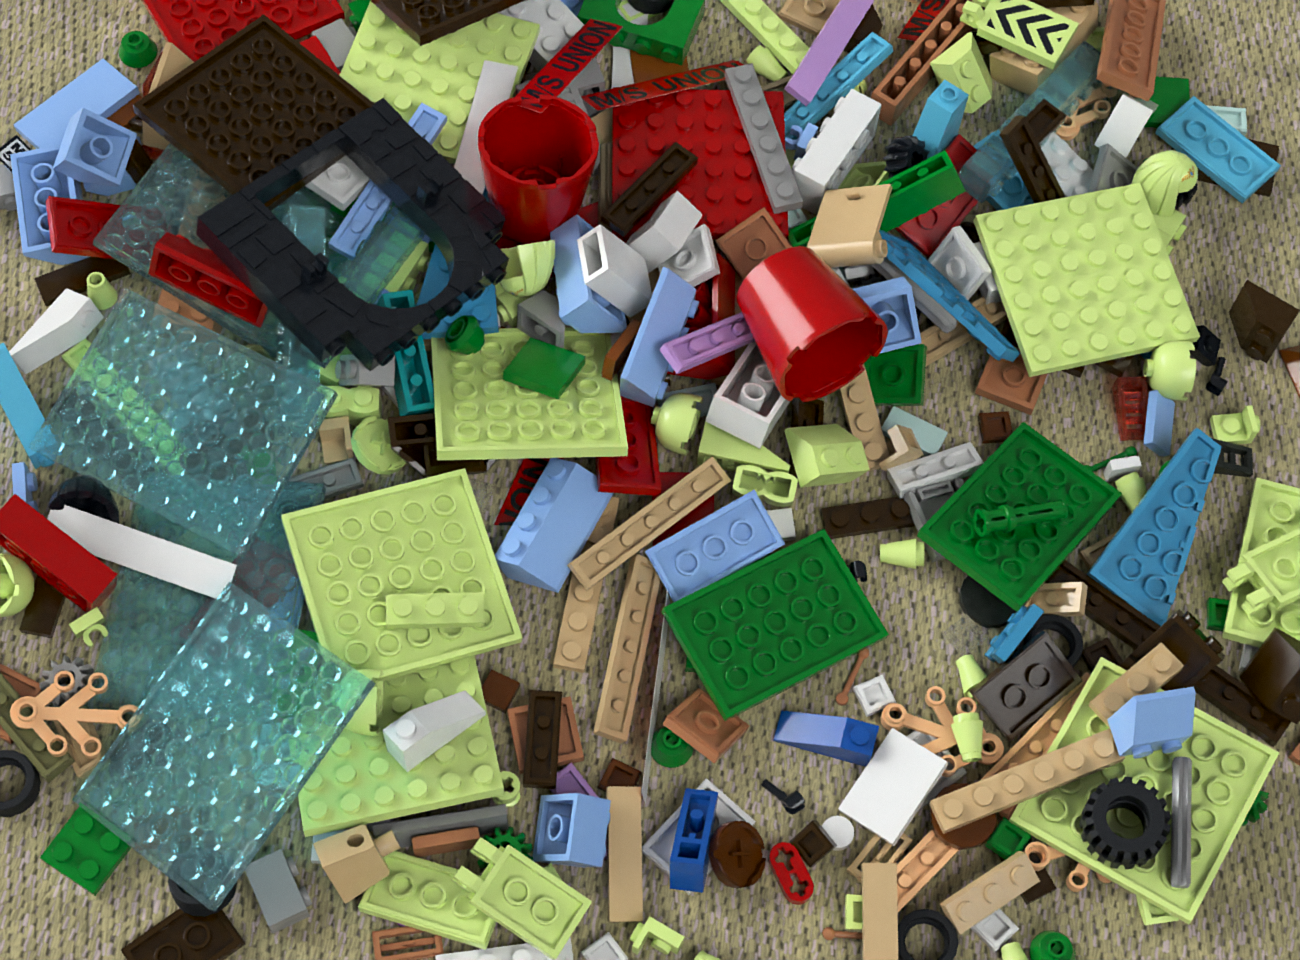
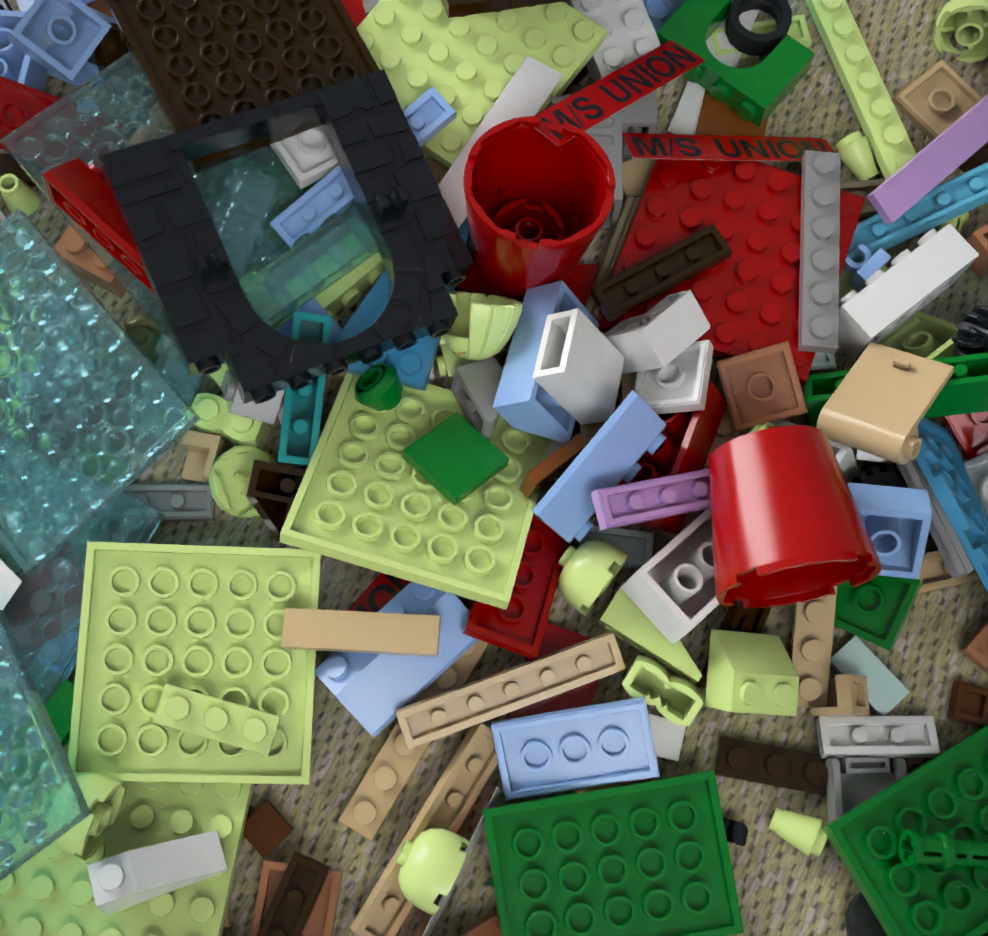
camera: 25 degrees right, 10 degrees up
none -> tan tile [281,608,441,657]
none -> yellowish green cylinder [395,828,470,916]

